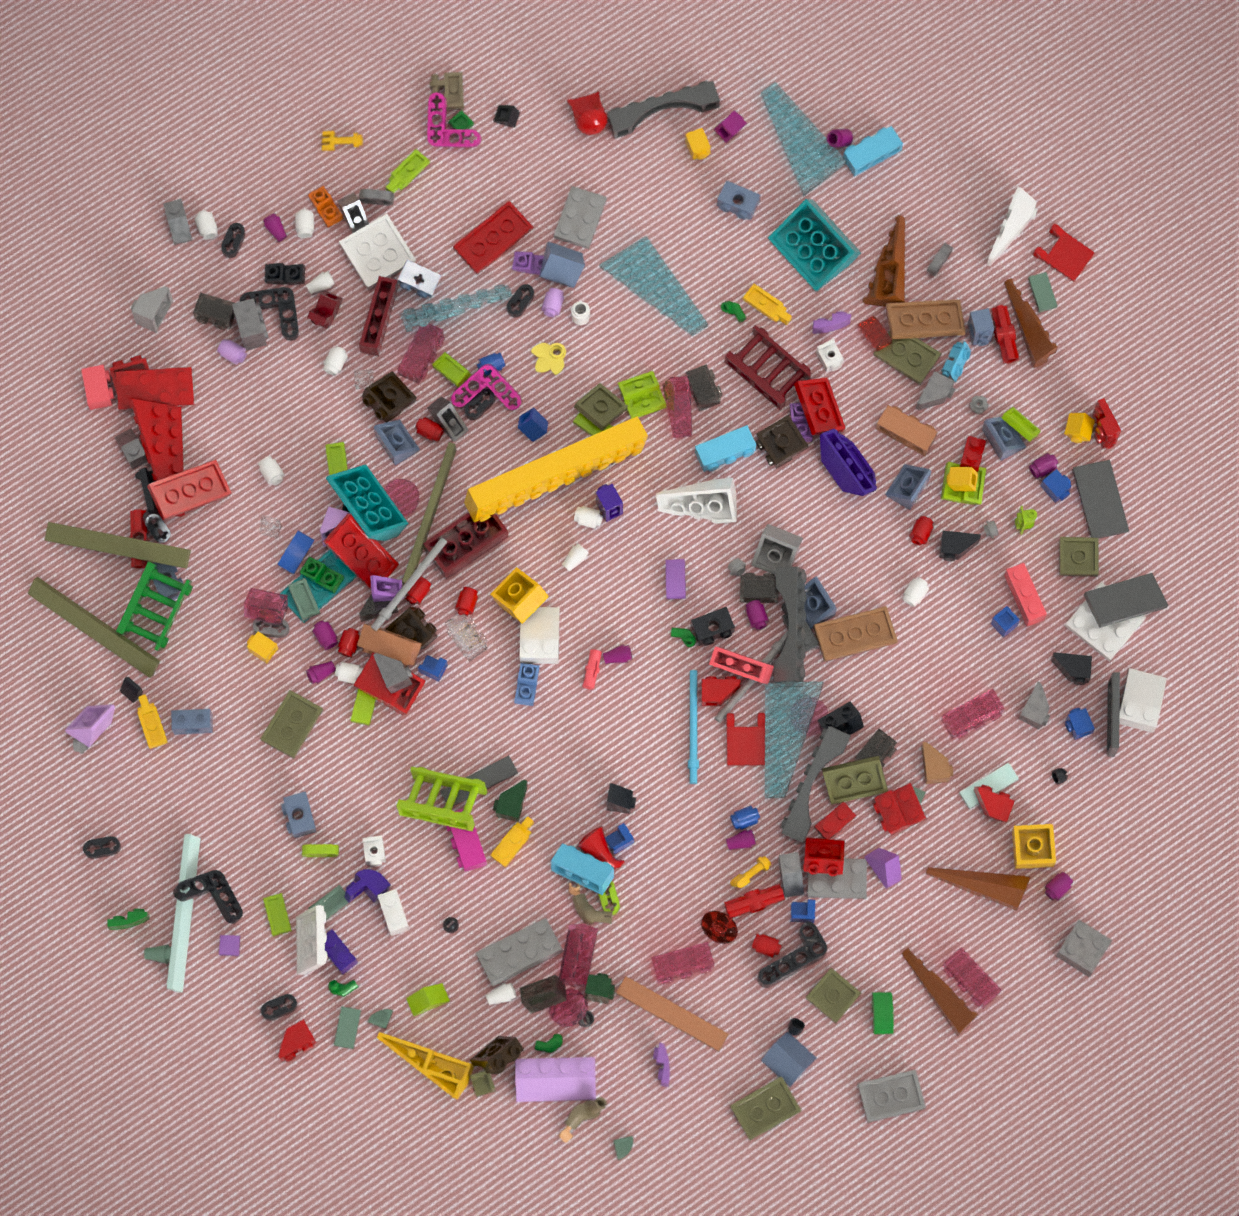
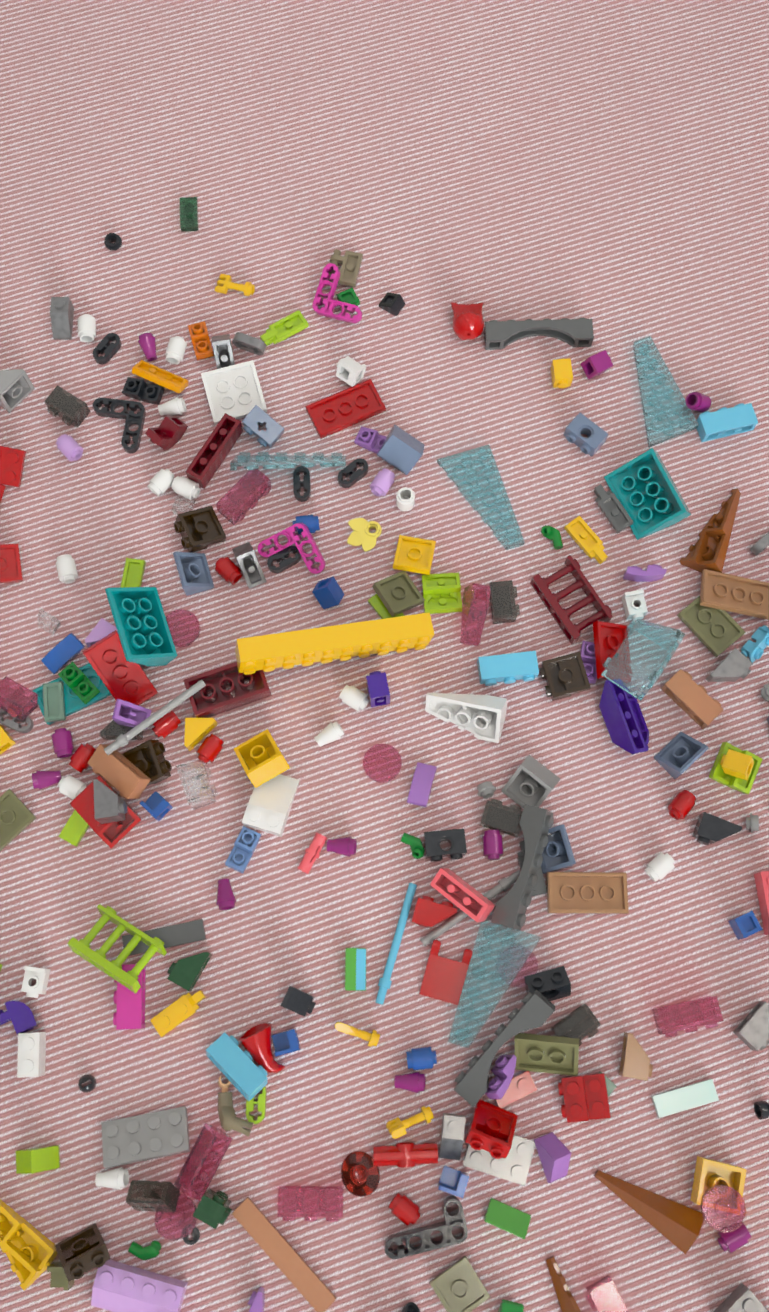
camera: 15 degrees right, 0 degrees up
flat silver brick [232,298,269,351] -> none
olive tile [402,442,457,585] -> none
lime tile [432,352,471,387] -> none
light grey plate [554,186,607,249] -> none
clear red slope [858,315,892,352] -> none
red plate [960,436,986,472] -> none
red slope [974,784,1015,823] -> none
none -> black plate [104,233,122,250]
none -> light orange tile [132,360,189,394]
none -> white brick [171,476,201,500]
none -> clear green plate [180,197,199,232]
none -> yellow slope [184,718,218,751]
none -> magenta cone [216,879,236,910]
none -> black beam [293,466,311,502]
none -> yellow hinge [334,1021,380,1047]
none -> white brick [336,356,367,387]
none -> slope [345,948,366,991]
none -> clear pink tile [363,744,402,783]
none -> yellow tile [393,535,436,575]
none -> bright green slope [483,1198,531,1239]
none -> medium lavender slope [485,1055,517,1099]
none -> dark grey hinge [594,484,634,534]
none -> clear light blue windscreen [601,619,685,701]
none -> clear pink tile [700,1184,746,1233]

